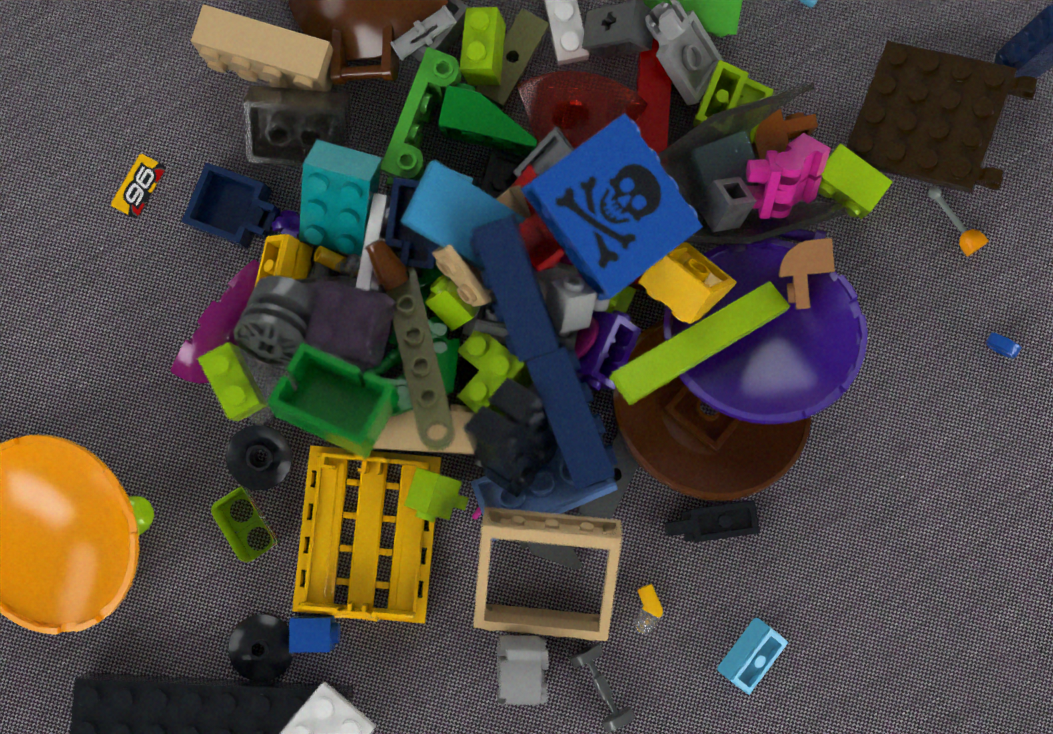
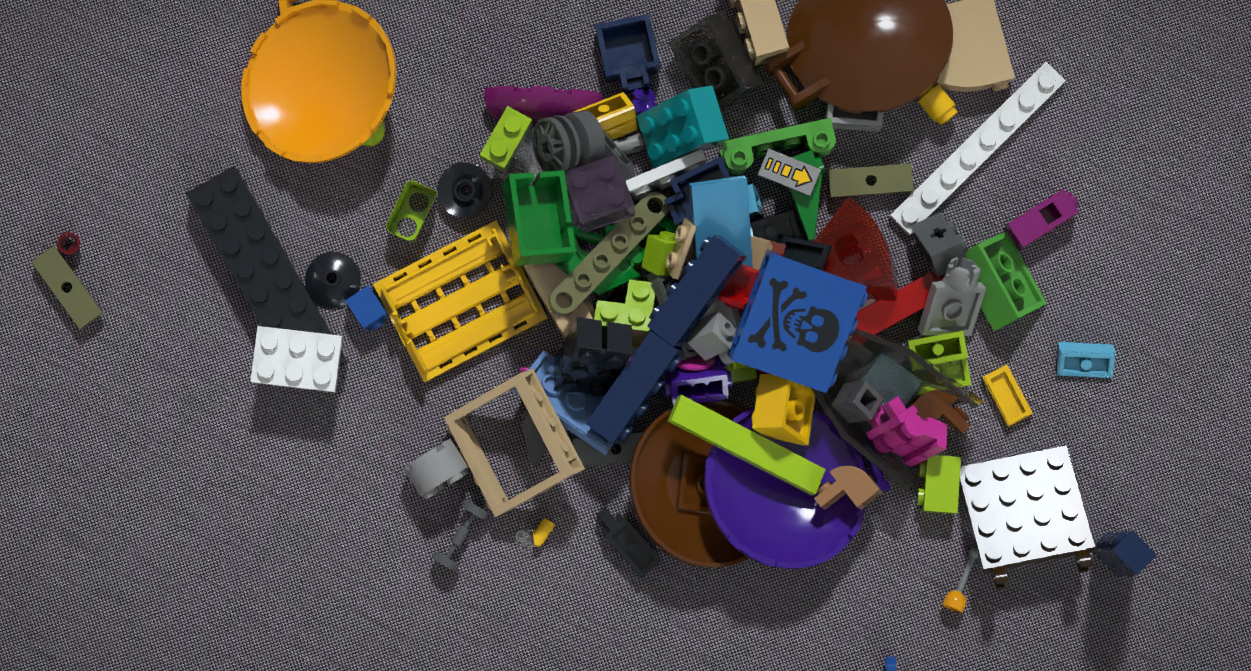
camera: 55 degrees right, 0 degrees up
arm [314,246,361,277] -> none
reddish brown cone [365,238,409,291] -> none
light grey pin [390,5,457,61] -> none
lime brick [404,467,469,522] -> none
lime brick [460,7,506,85] -> none
medium azure slope [717,618,789,695] -> none
none -> light grey tile [758,149,821,196]
none -> yellow tile [982,365,1033,427]

